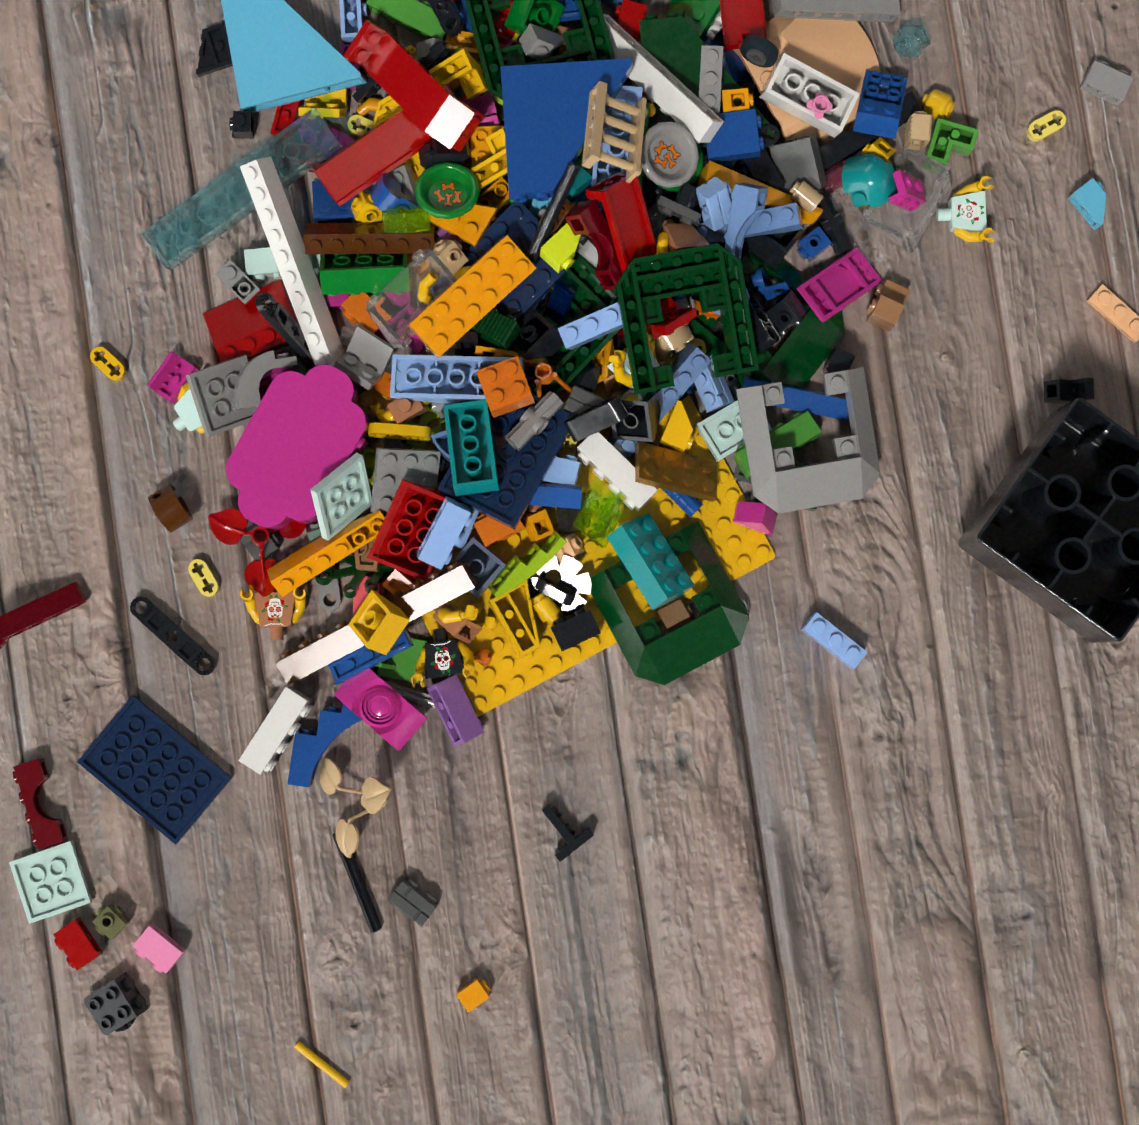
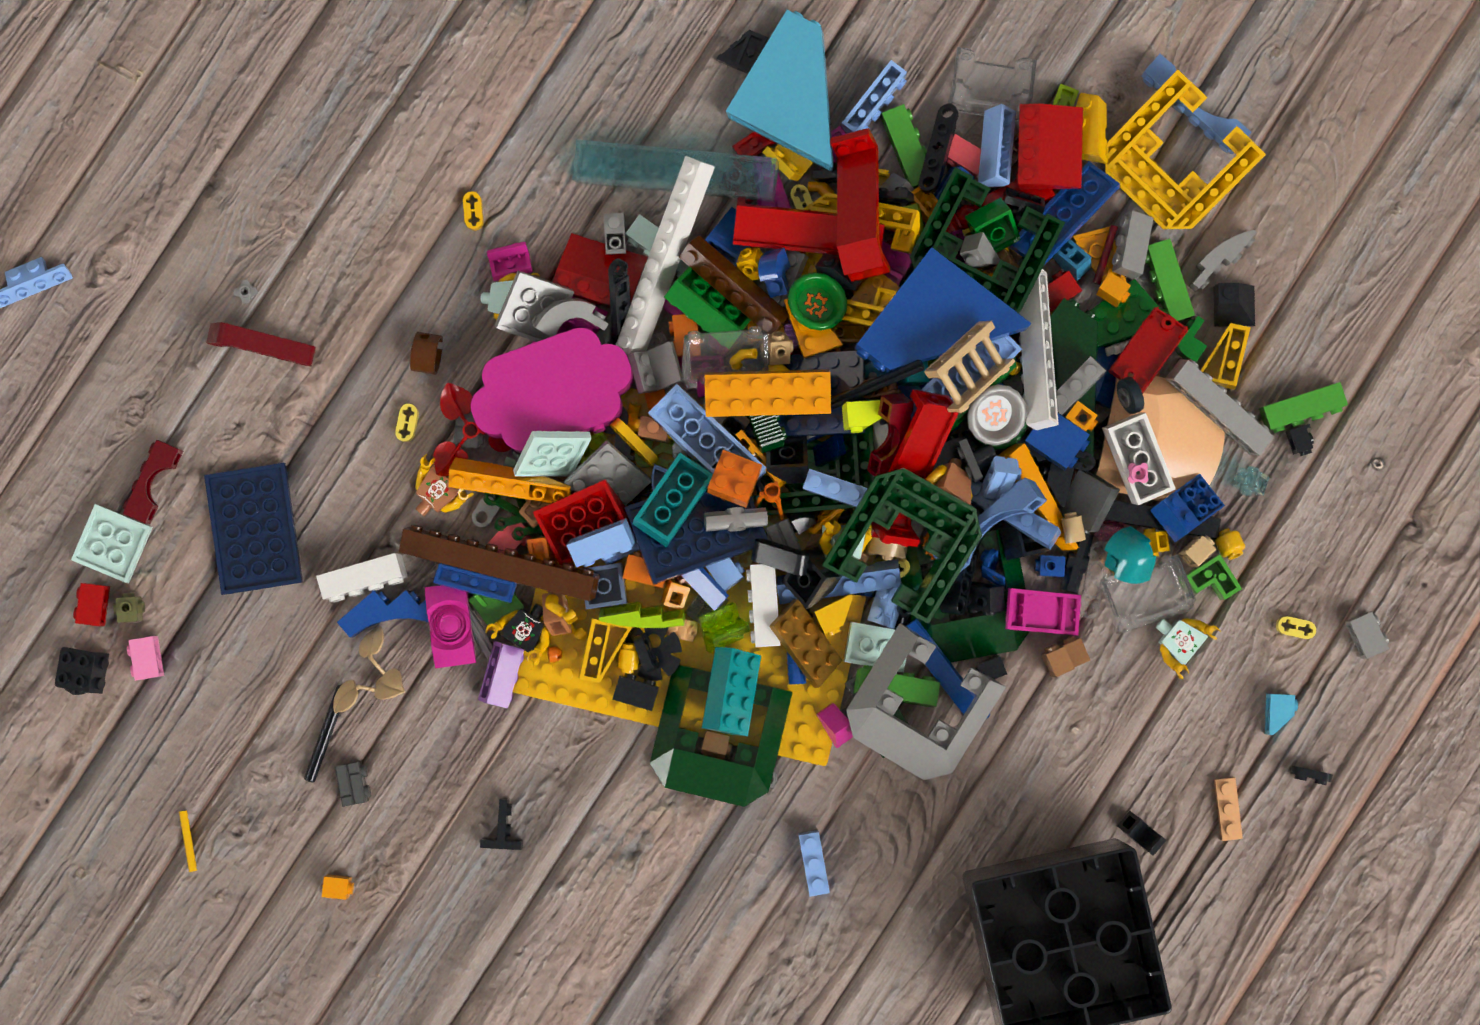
camera: 45 degrees right, 0 degrees up
black piece [130,597,216,675] -> none
black brick [229,111,254,139] -> none
yellow slope [348,590,410,655] -> none
clear neon green slope [382,207,430,233] -> none
dark pink bracket [888,170,926,211] -> none

